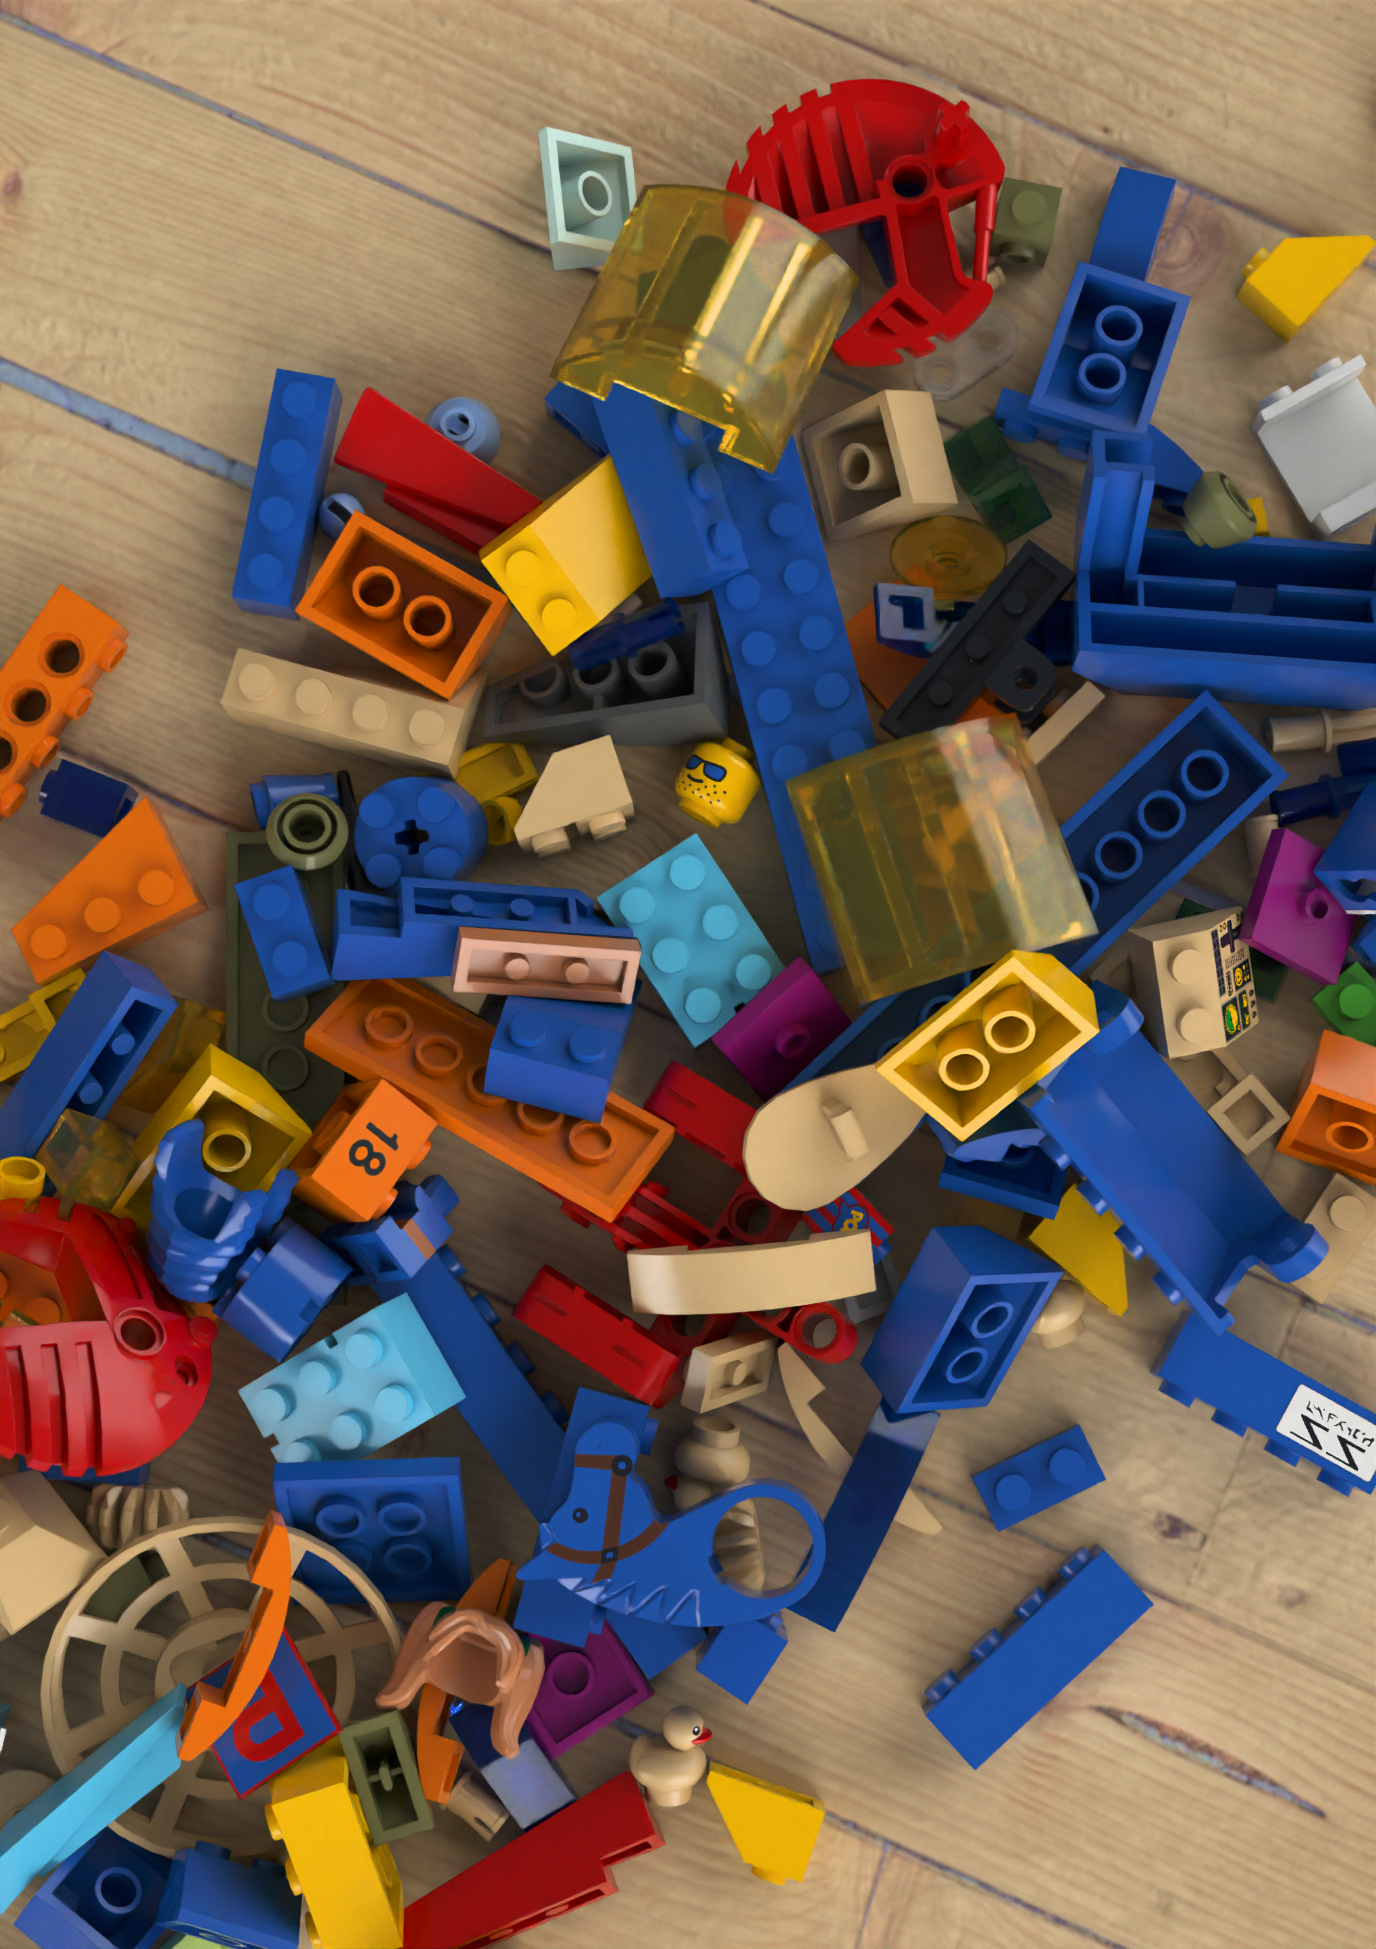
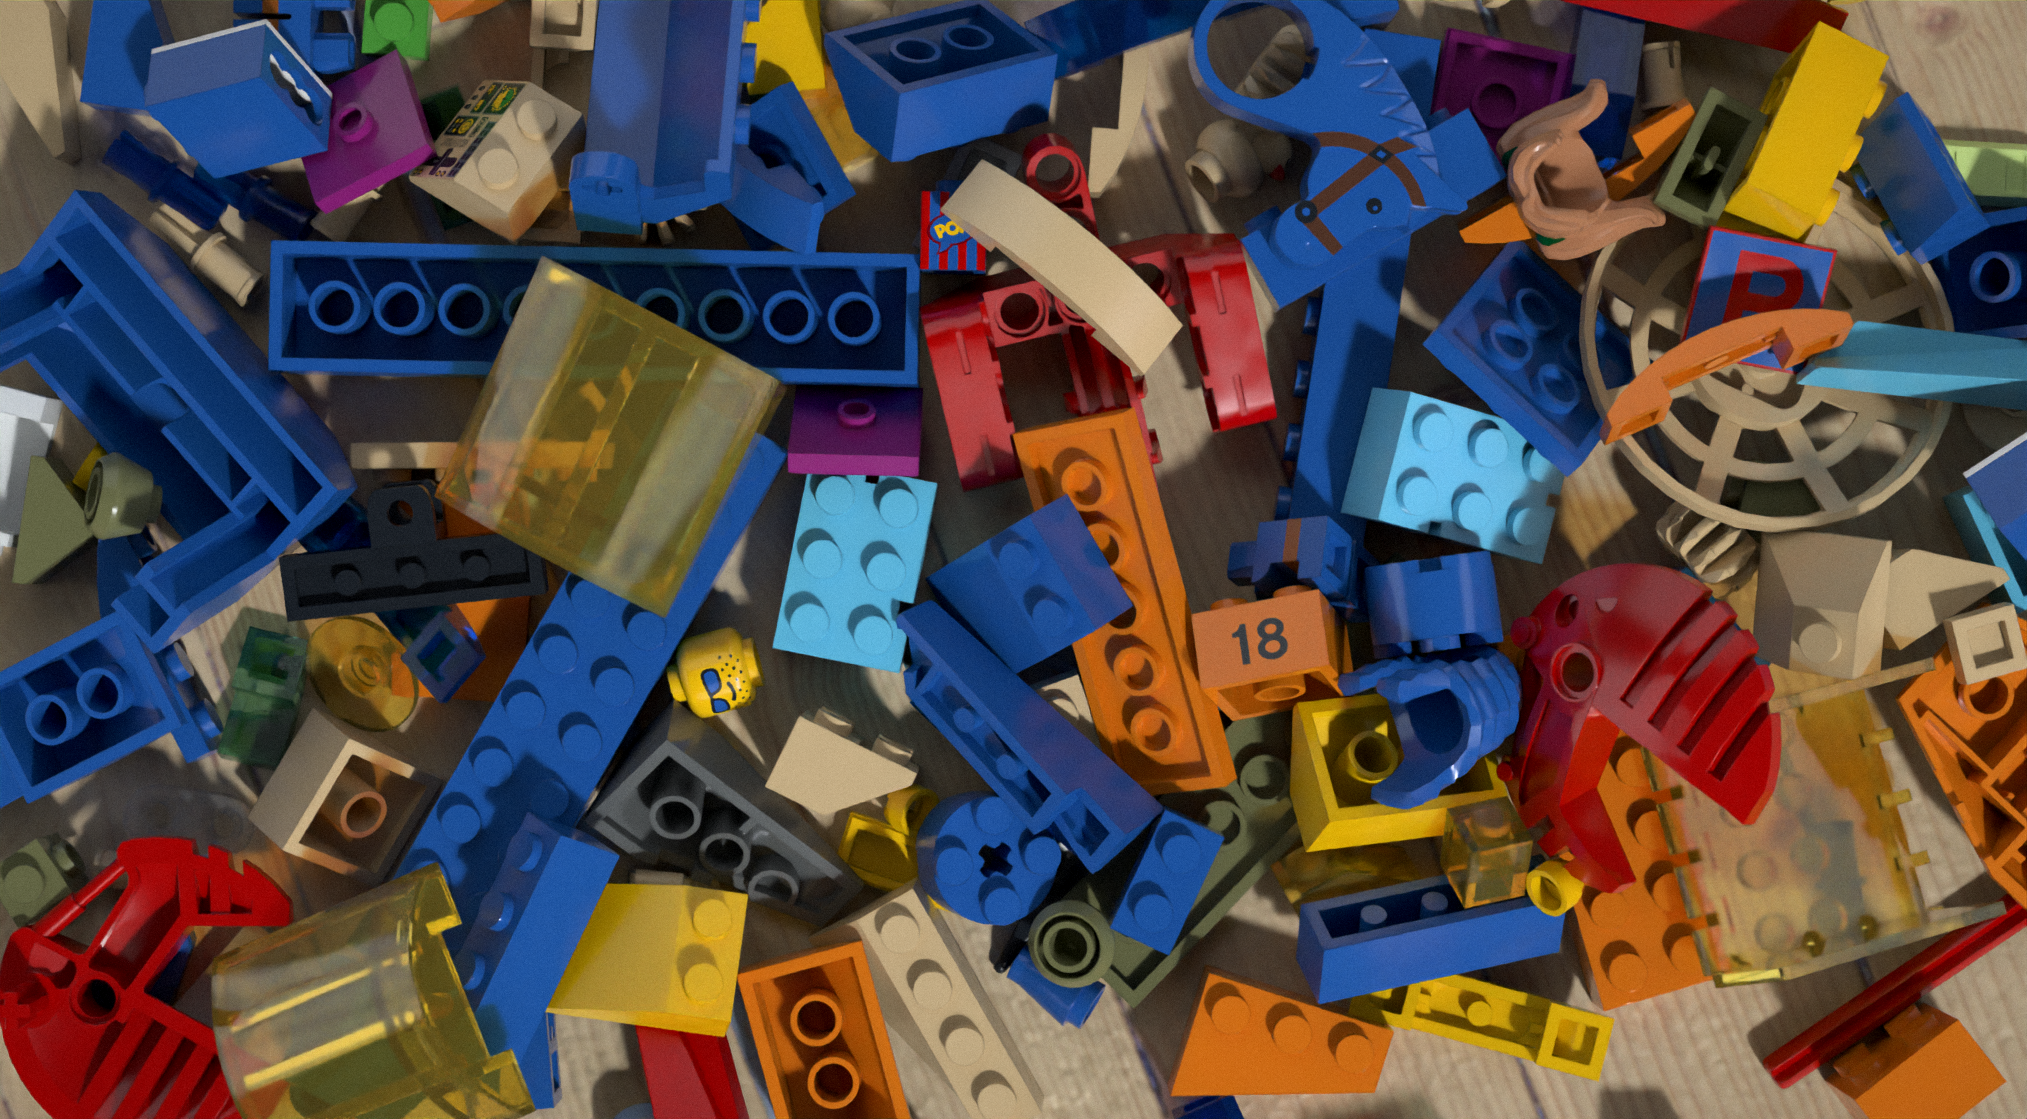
camera: 140 degrees left, 5 degrees up
nougat plate [450,926,641,1004] -> none
clear blue axle [566,597,685,671] -> none
tan plate [680,1327,779,1414] -> none
tan shield [742,1063,926,1211] -> none
yellow slope [875,950,1100,1142] -> none
none -> olive slope [12,455,98,585]

